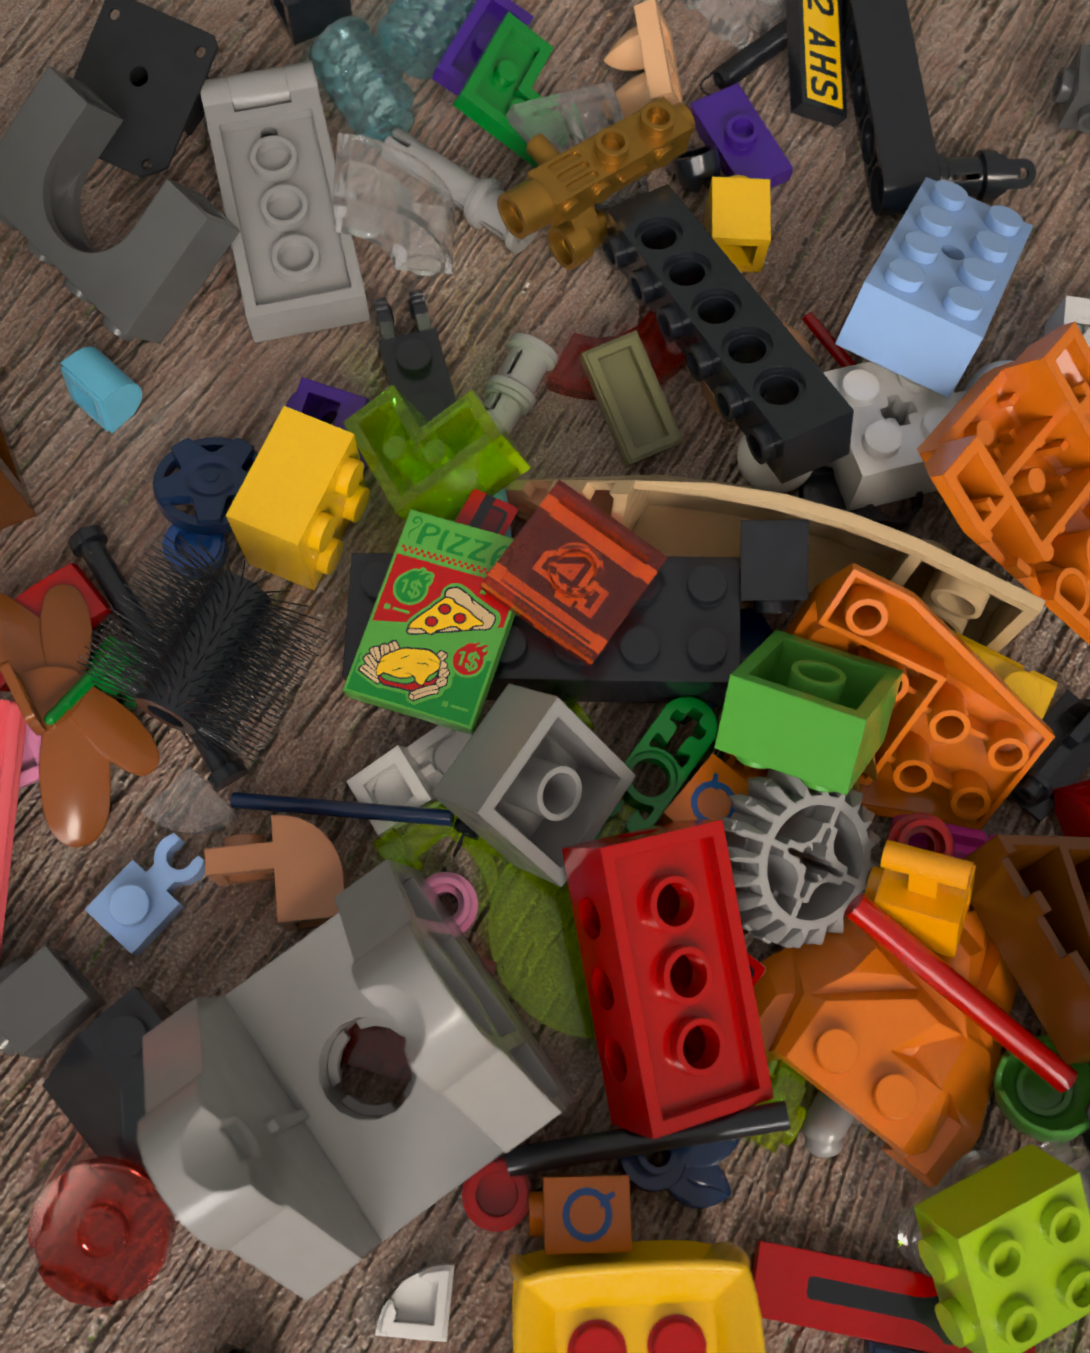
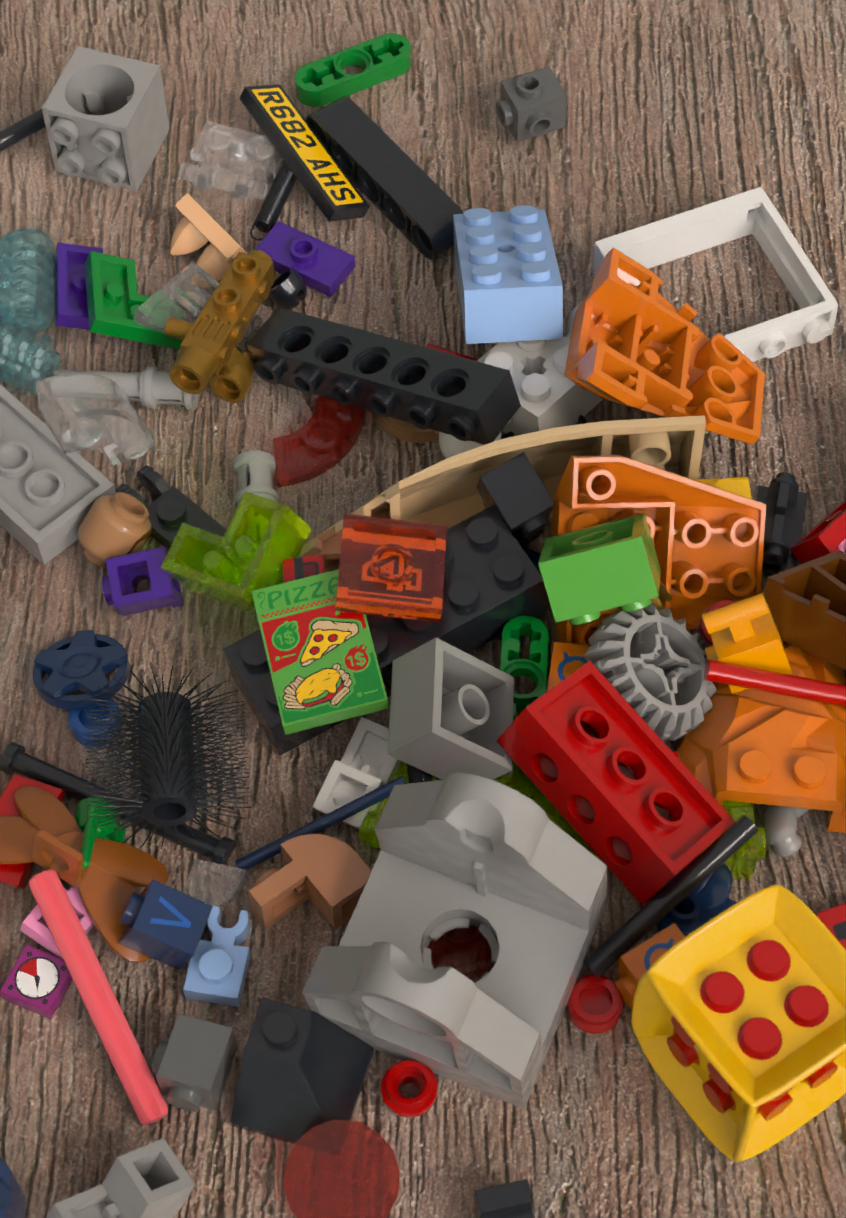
camera: 25 degrees left, 15 degrees down
yellow brick [226,406,370,591] -> none
white tile [375,1263,455,1342] -> none
olive tile [579,330,684,467] -> none
yellow brick [705,175,771,273] -> none
black piece [936,149,1036,203] -> none
none -> medium nougat head [77,492,152,567]
none -> dark blue brick [118,880,213,970]

